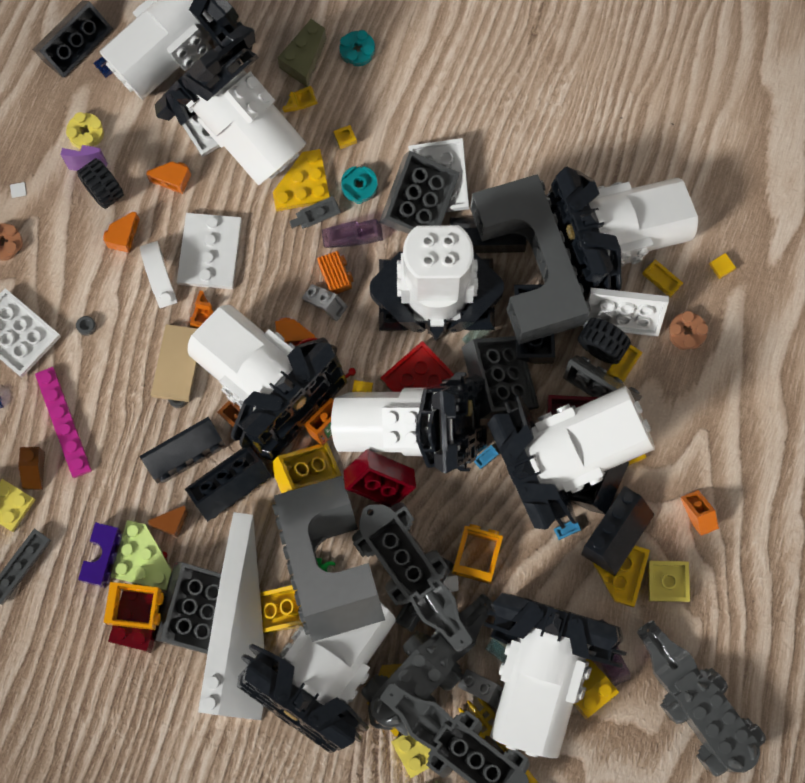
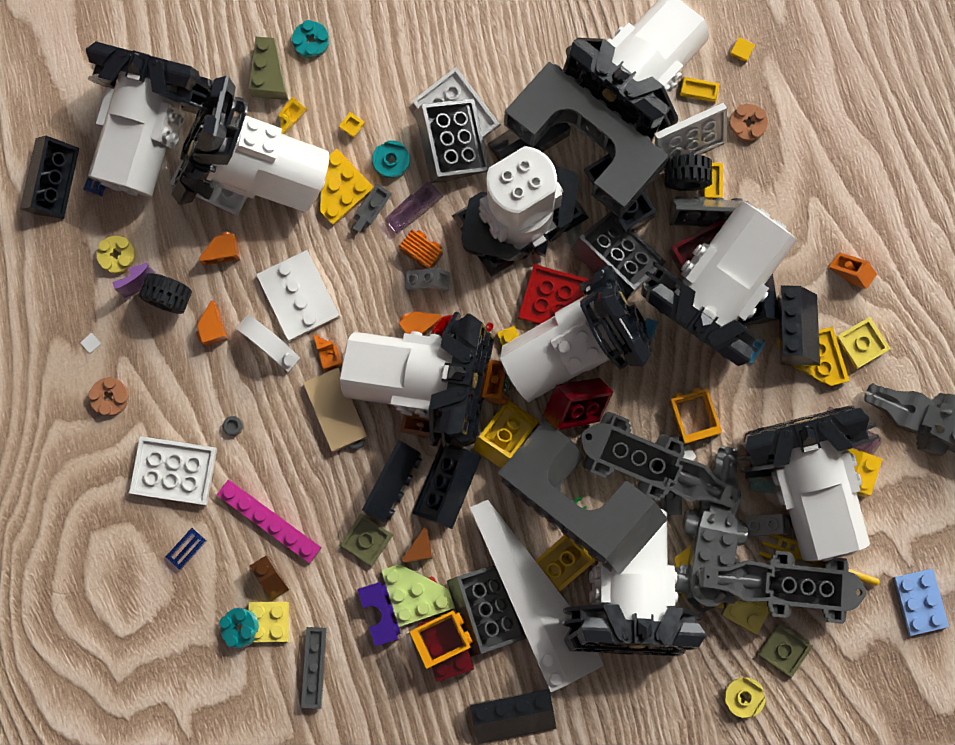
camera: 30 degrees left, 5 degrees up
none -> olive tile [339,513,393,567]
none -> black slope [471,688,557,744]

